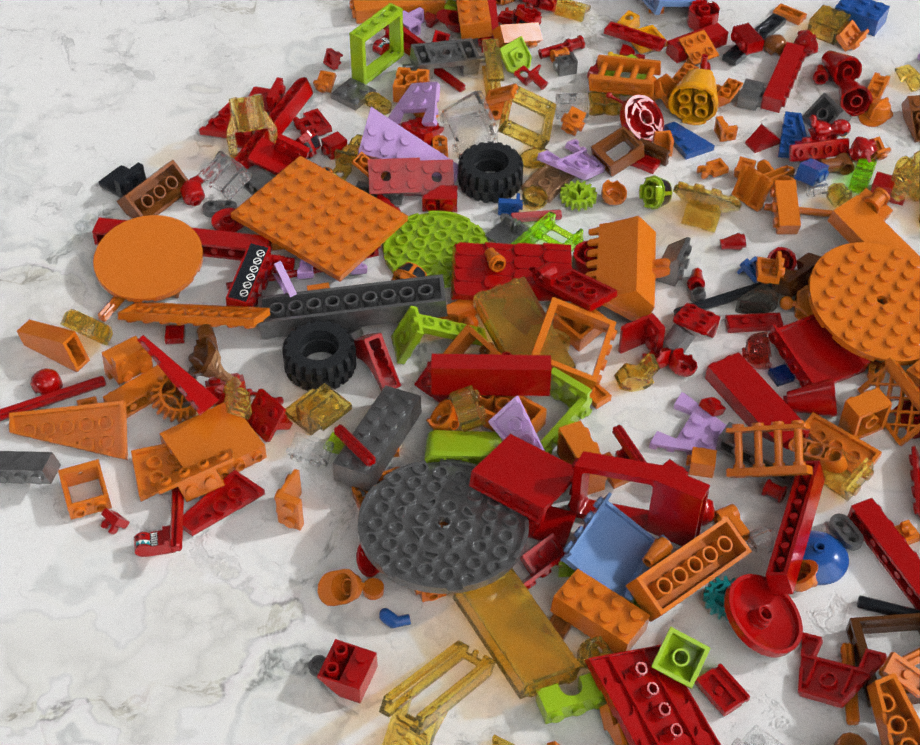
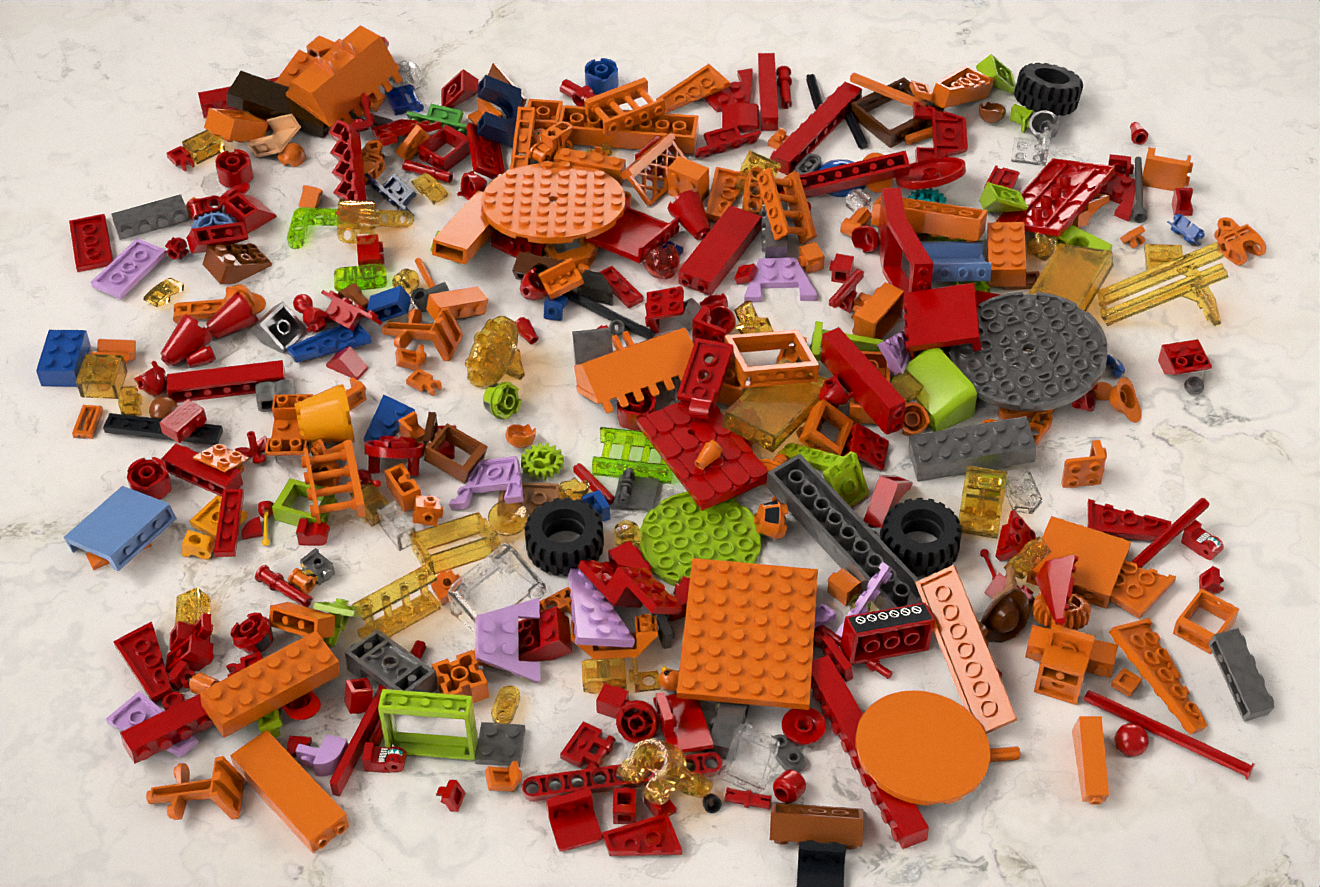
camera: 120 degrees left, 0 degrees up
clear yellow gear [60,309,113,346] -> none
orange bracket [156,448,235,502] -> none
red axle [334,424,376,467] -> none
orange tile [484,84,519,105] -> none
red bracket [514,64,548,90] -> none
orange cone [642,537,673,568] -> none
red helmet [847,137,877,163] -> none
orange piece [858,187,893,221] -> none
orange bracket [869,136,891,161] -> none
none -> clear yellow brick [118,386,142,416]
none -> orange brick [384,463,421,512]
none -> dark grey piece [411,282,449,312]
none -> clear yellow head [613,520,641,547]

